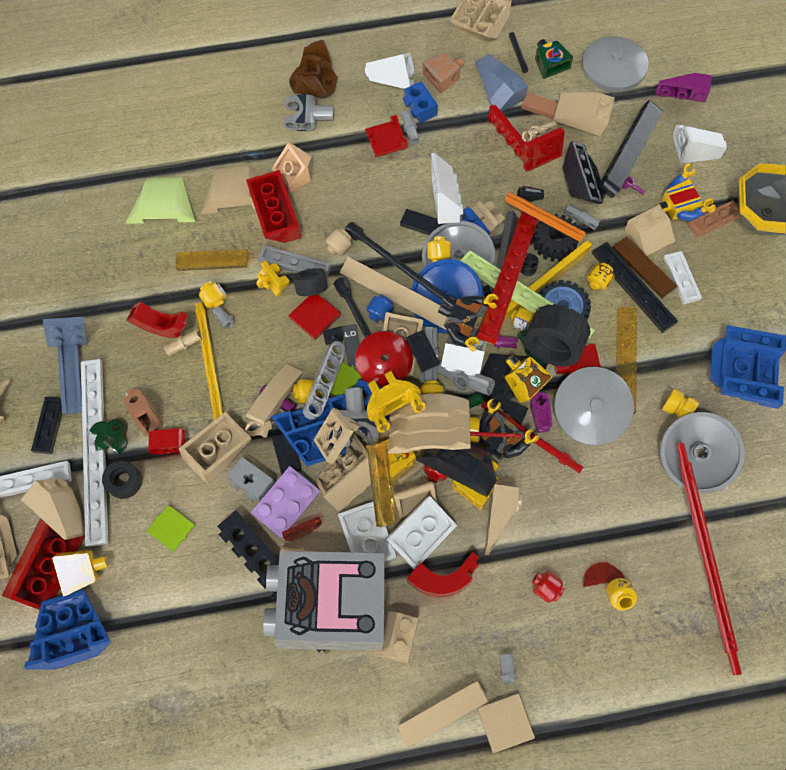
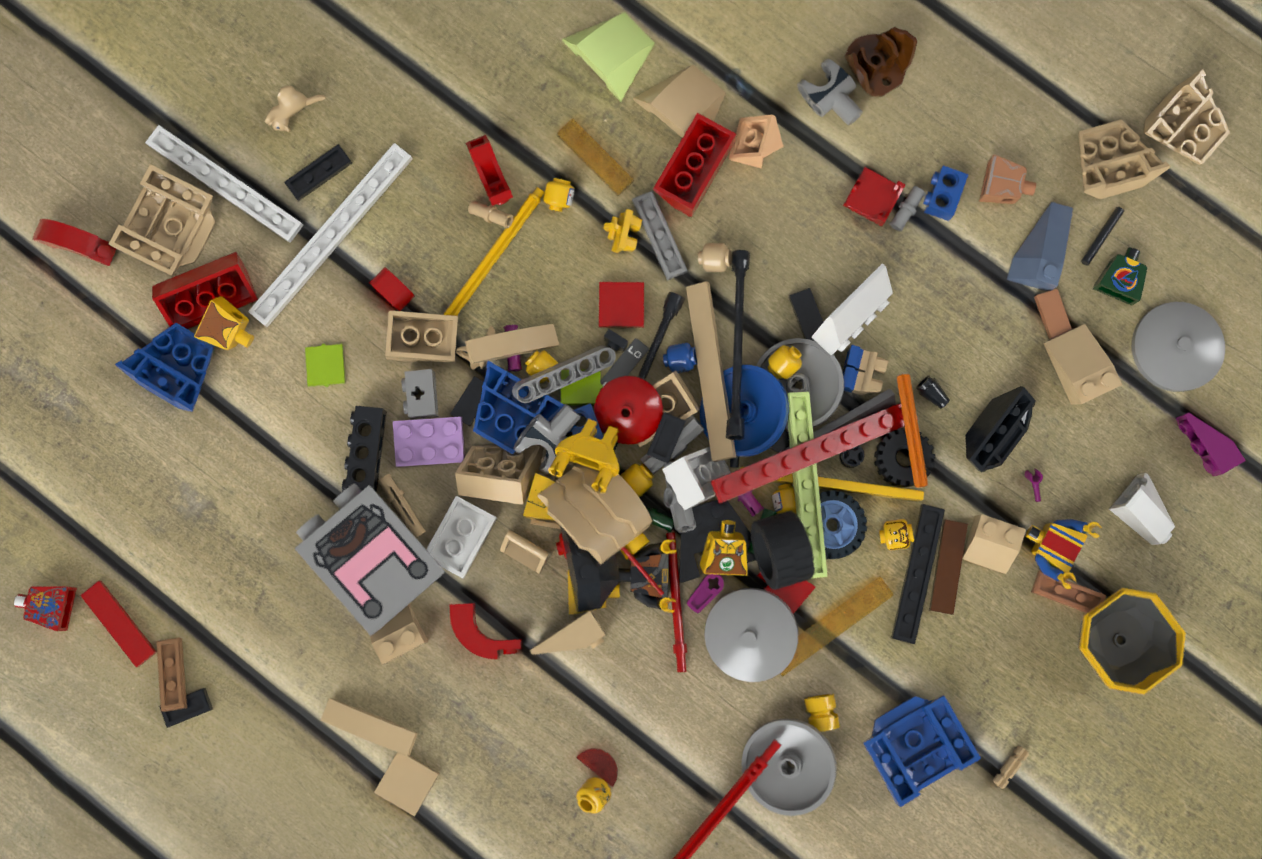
camera: 45 degrees right, 15 degrees up
tan slope [21,478,85,540] -> none
sand blue bracket [43,317,87,415] -> none
dark green plate [89,419,127,455] -> none
black tyre [102,460,142,499] -> none
nougat torso [123,388,163,436] -> none
light grey pin [212,306,234,329] -> none
clear red tile [282,517,322,541] -> none
black tyre [293,268,328,296] -> none
tan piece [314,408,359,464] -> none
white slope [365,52,414,89] -> none
clear yellow tile [366,442,396,527] -> none
white plate [385,496,457,569] -> none
torso [438,294,498,352] -> none
red bracket [488,105,565,172] -> none
light grey pin [499,654,517,683] -> none
tan pin [522,120,557,142] -> none
red head [532,571,565,603] -> none
light grey pin [564,203,601,231] -> none
beam [598,100,663,198] -> none
white tile [663,251,702,304] -> none

